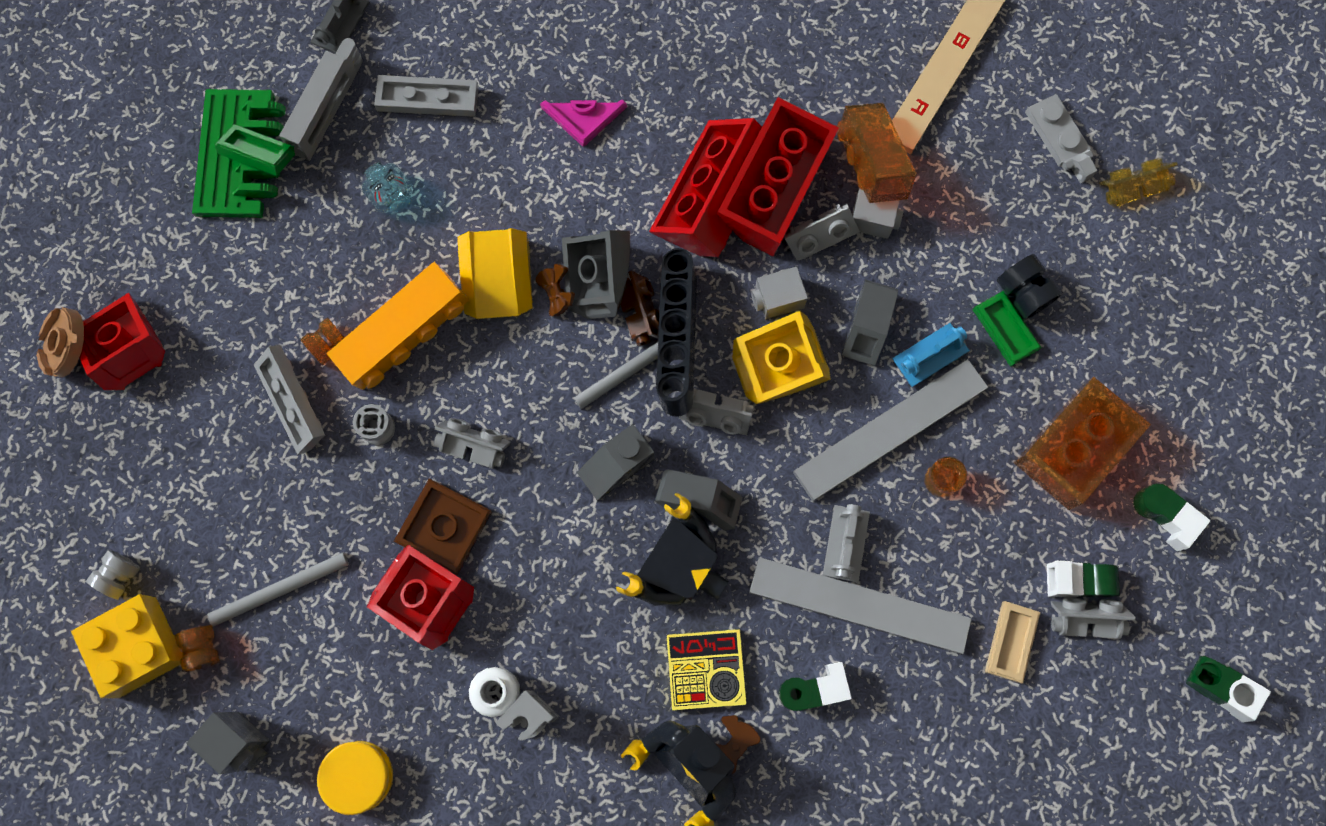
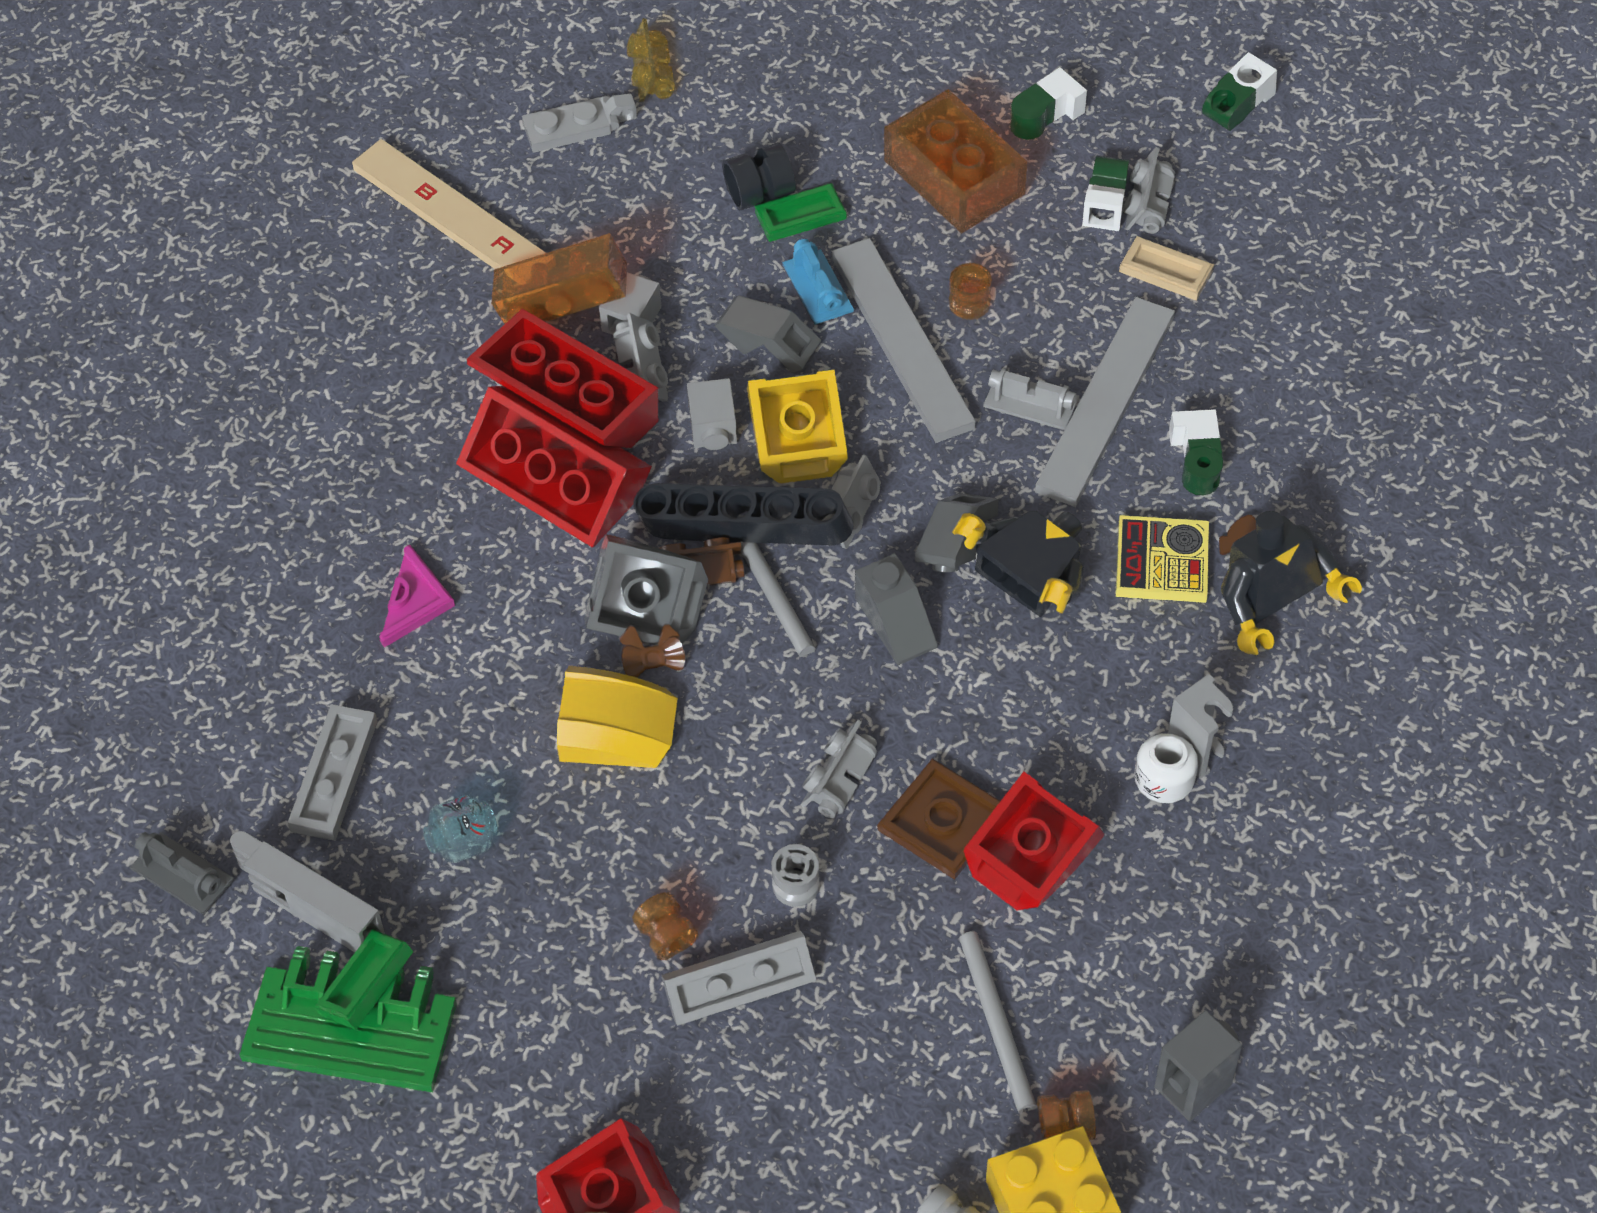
camera: 80 degrees left, 20 degrees down
yellow head [317,741,393,815] -> none
light orange brick [326,261,469,390] -> none

